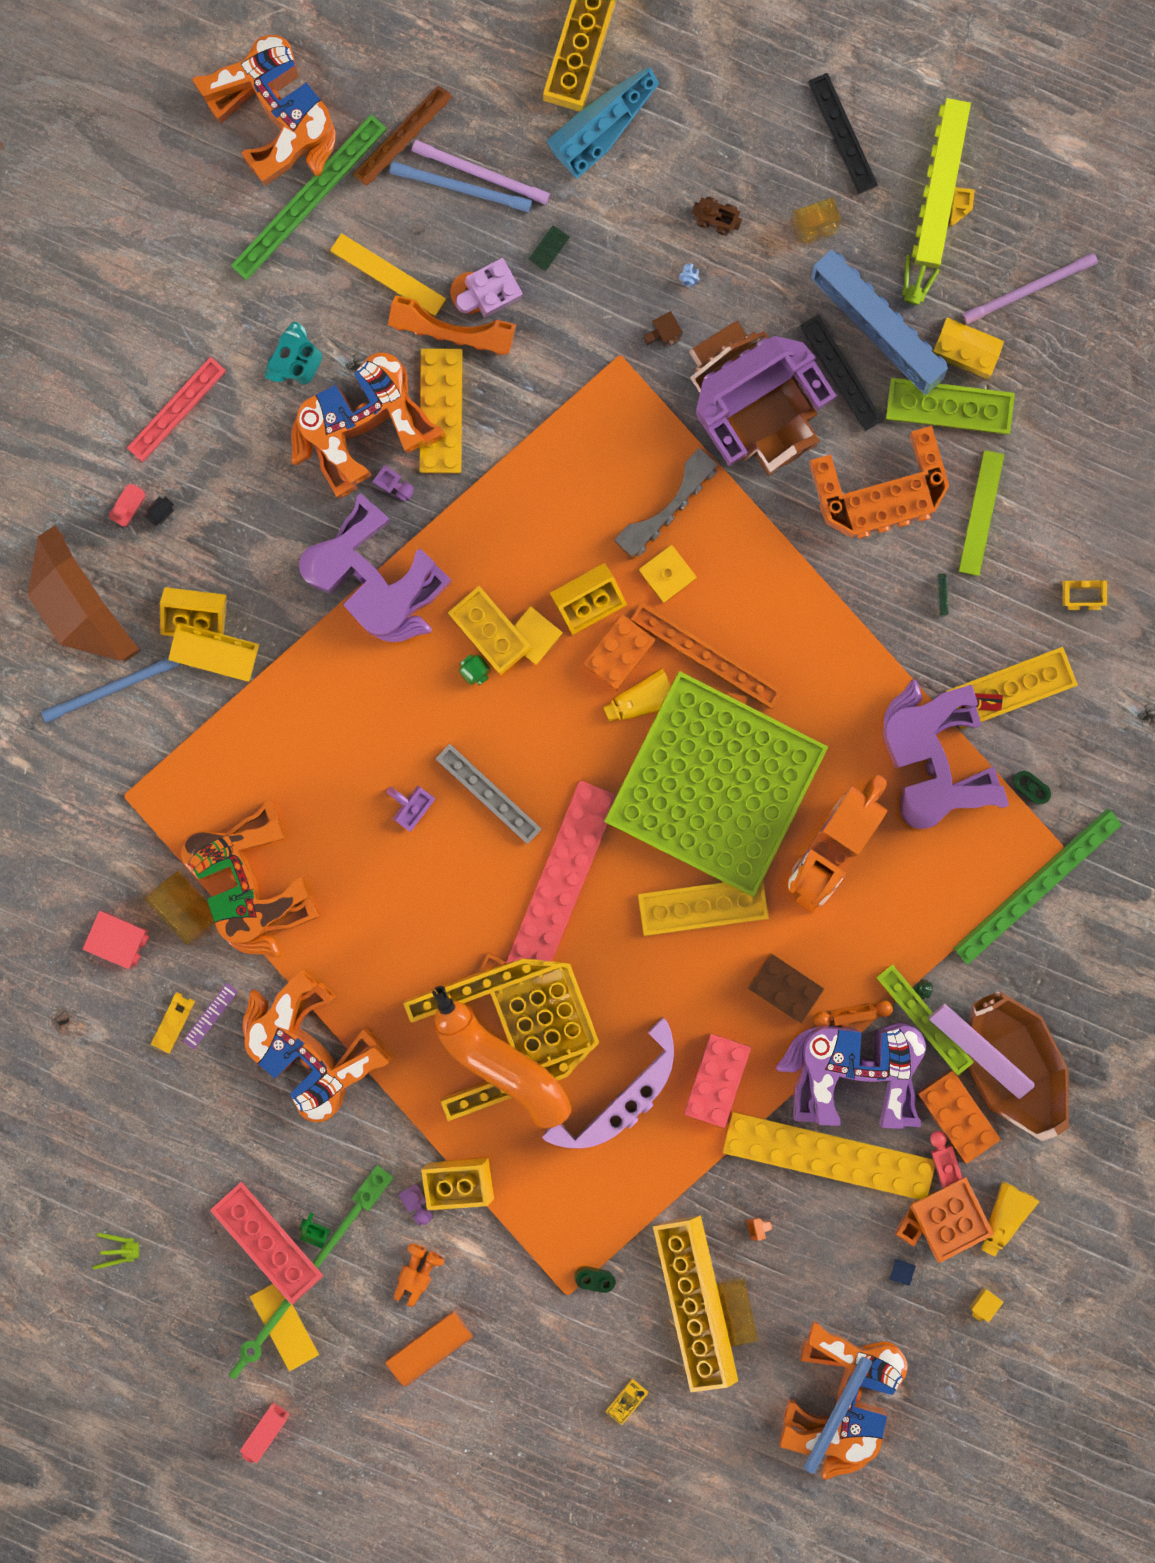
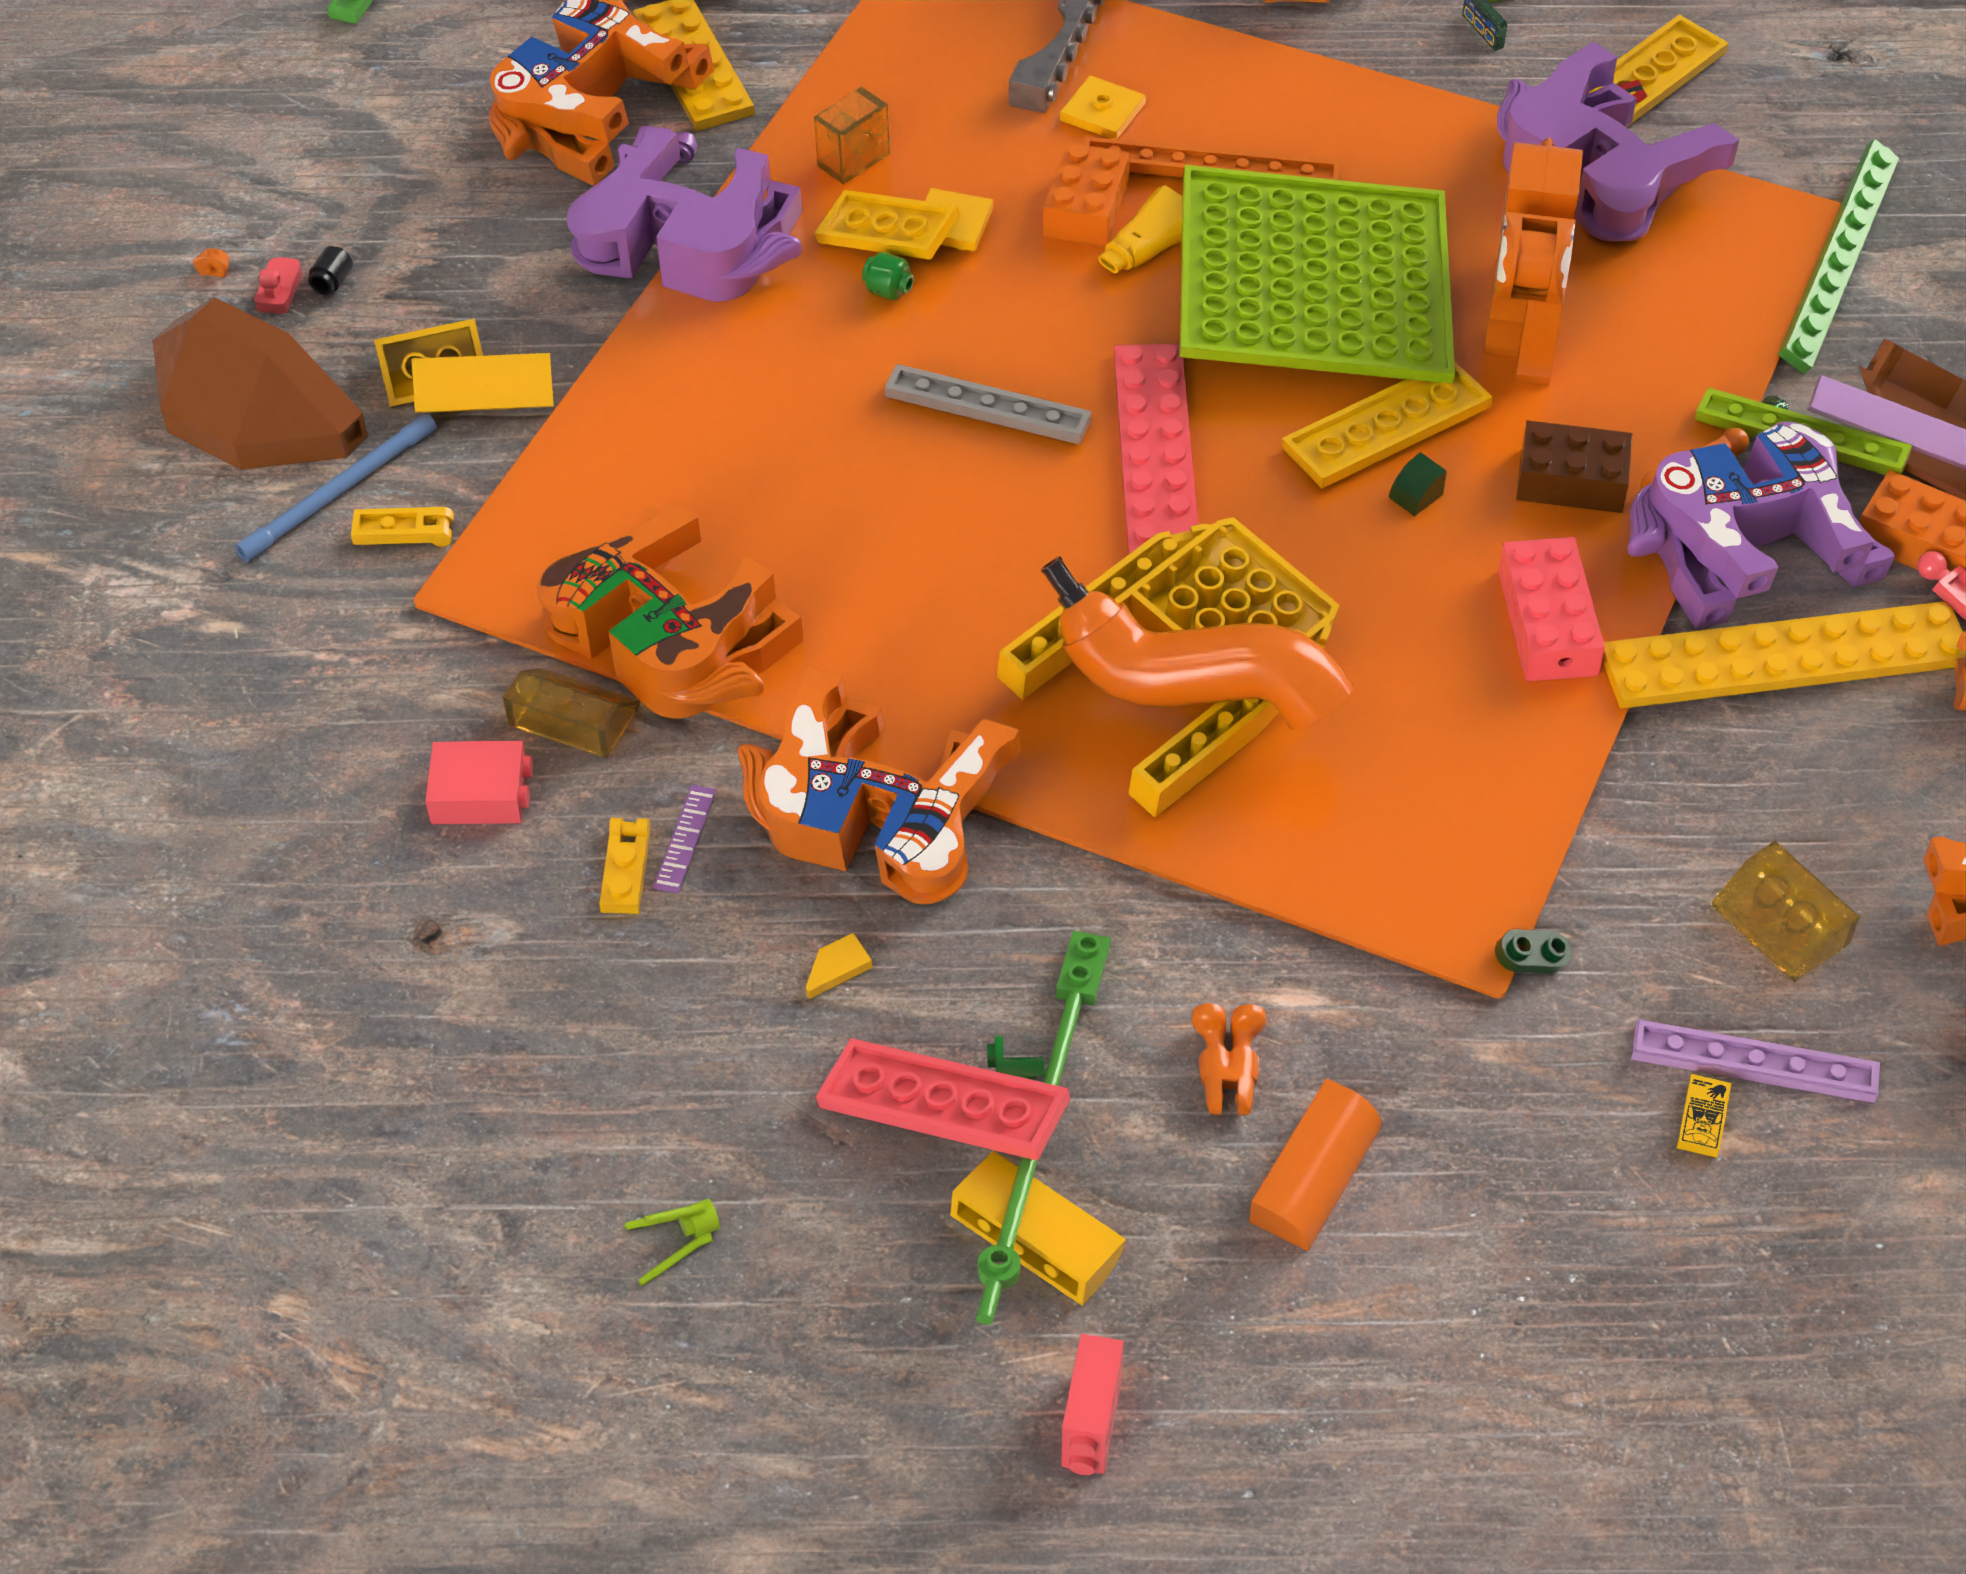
camera: 25 degrees left, 35 degrees down
coral tile [127,356,227,463] -> none
teal piece [264,321,323,385] -> none
medium lavender plate [387,785,435,832] -> none
medium lavender plate [399,1183,434,1226] -> none
yellow brick [421,1158,494,1210] -> none
lavender slope [542,1017,674,1148] -> none
yellow slope [550,563,627,635] -> none
yellow brick [653,1215,738,1392] -> none
orange tile [746,1217,772,1241] -> none
dark green plate [1013,771,1051,805] -> none
none -> orange piece [193,248,230,278]
none -> yellow plate [351,507,454,547]
none -> yellow tile [806,933,873,999]
none -> clear yellow brick [814,86,890,185]
none -> dark green brick [1389,452,1447,516]
none -> lavender tile [1631,1019,1880,1103]

